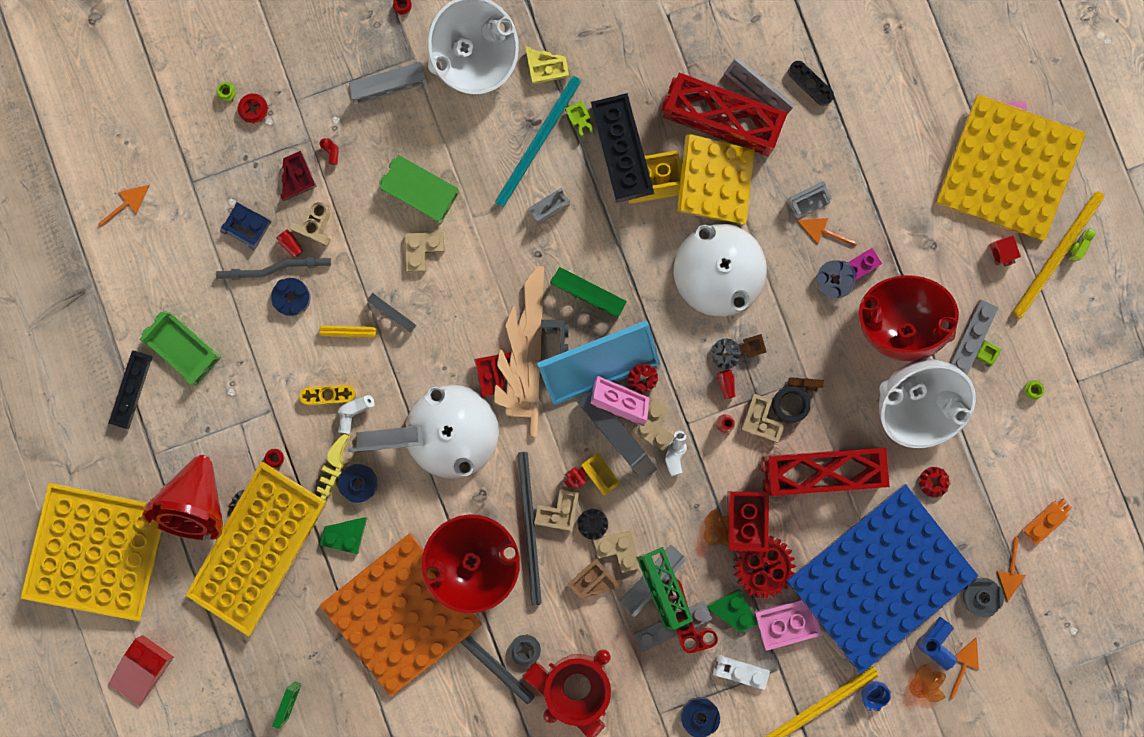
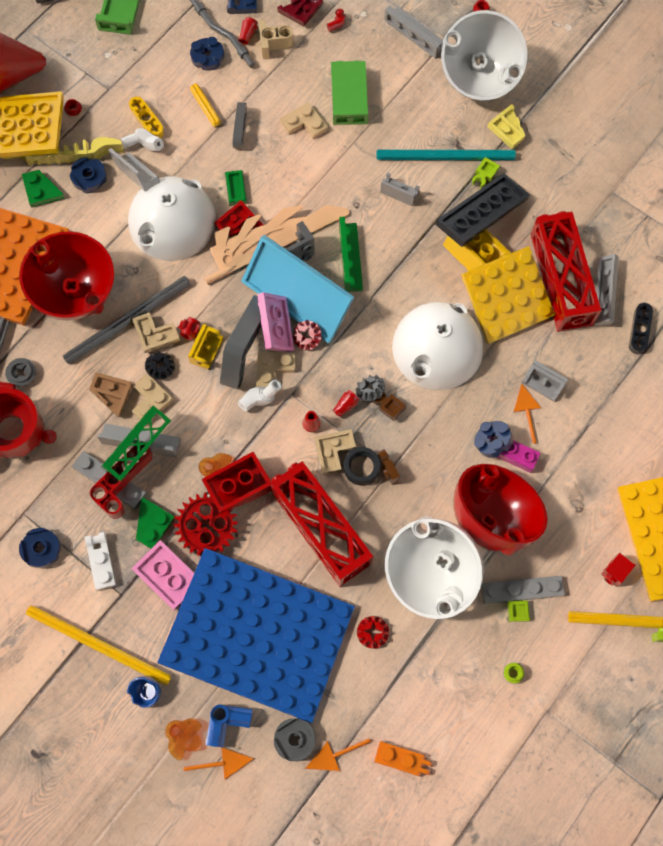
camera: 55 degrees right, 15 degrees down
none -> green tile [225,170,247,206]

